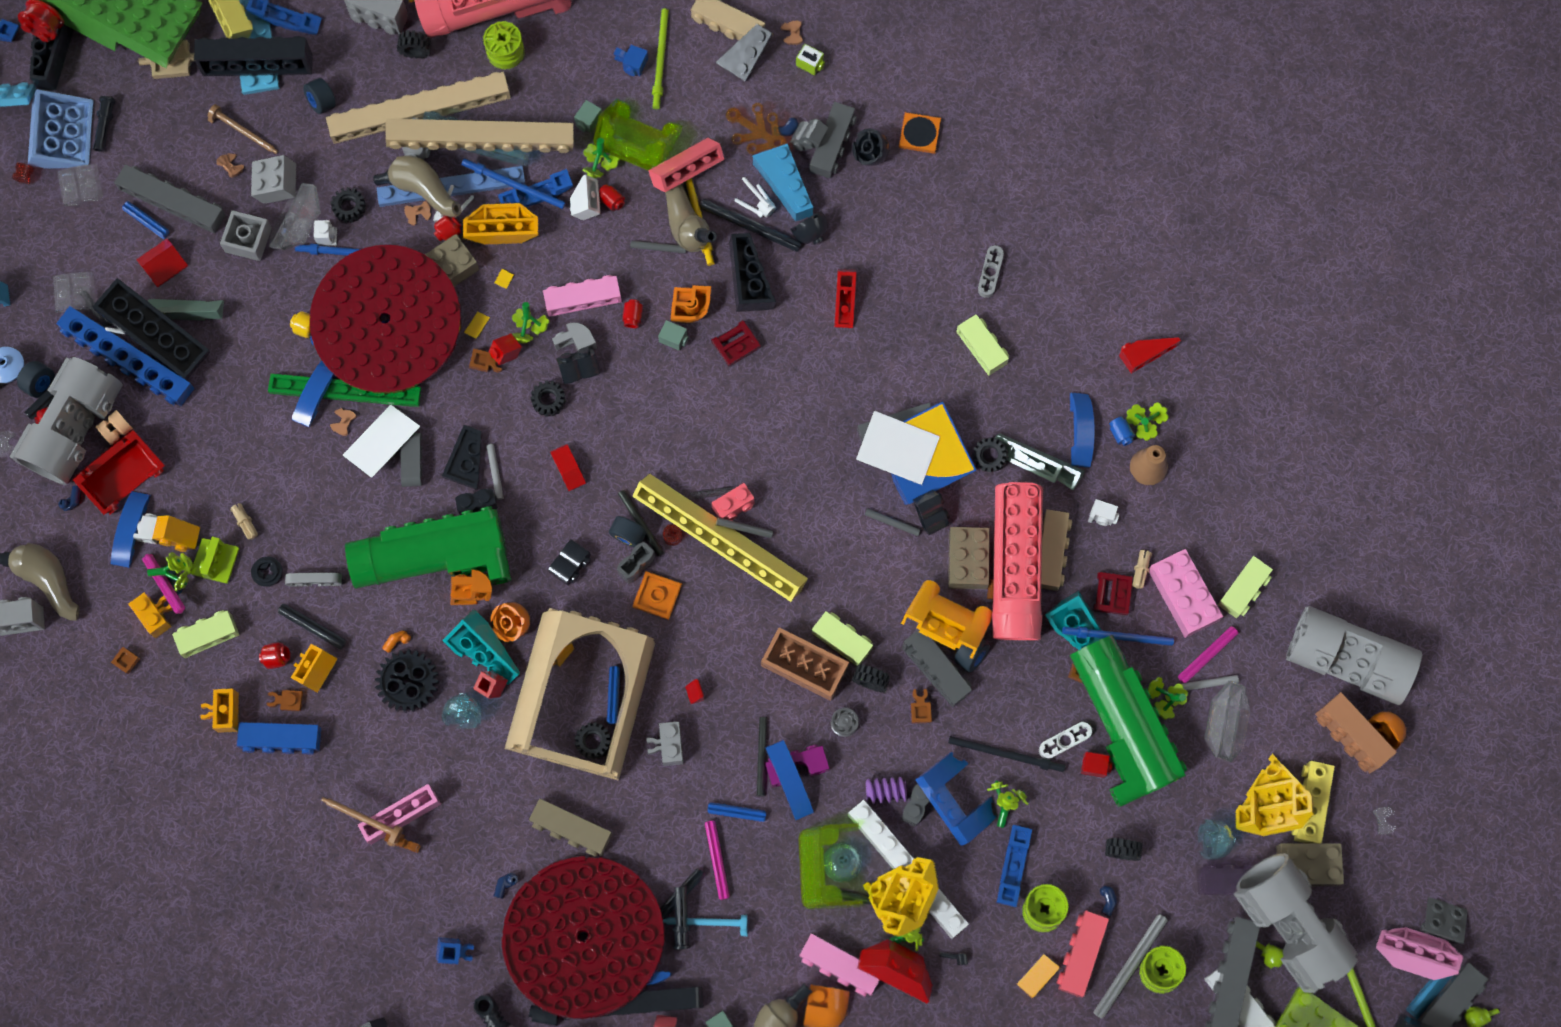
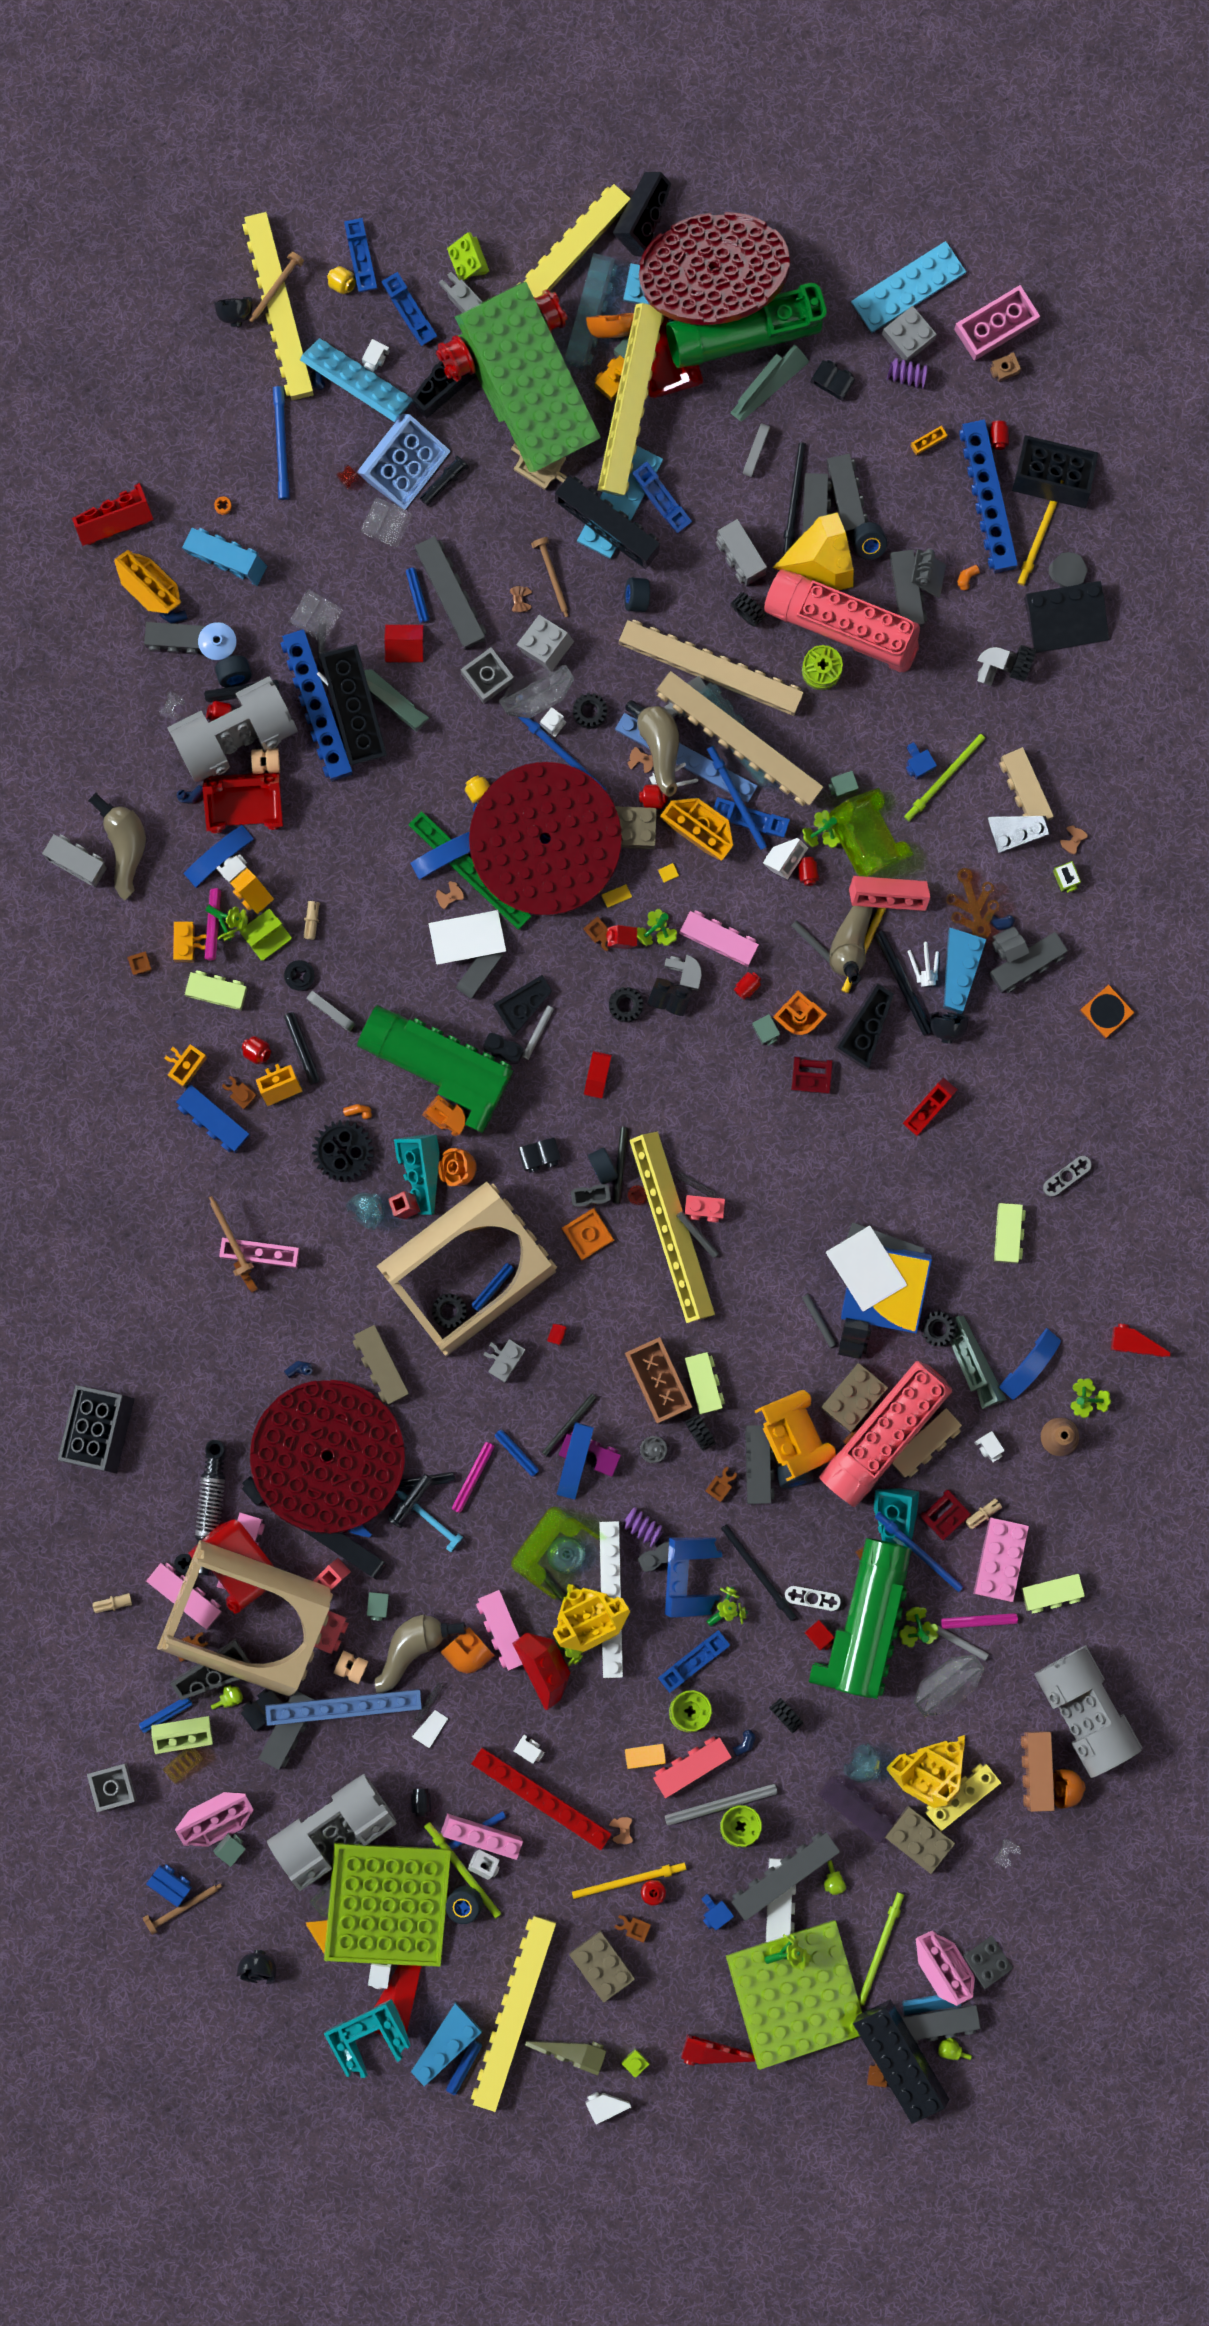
camera: 35 degrees right, 10 degrees up
blue brick [436,937,474,964] -> none
black cylinder [852,128,890,166] -> none
black hand [940,952,968,966] -> none
blue brick [1109,417,1135,446] -> none
light grey cylinder [1234,853,1358,993] -> none

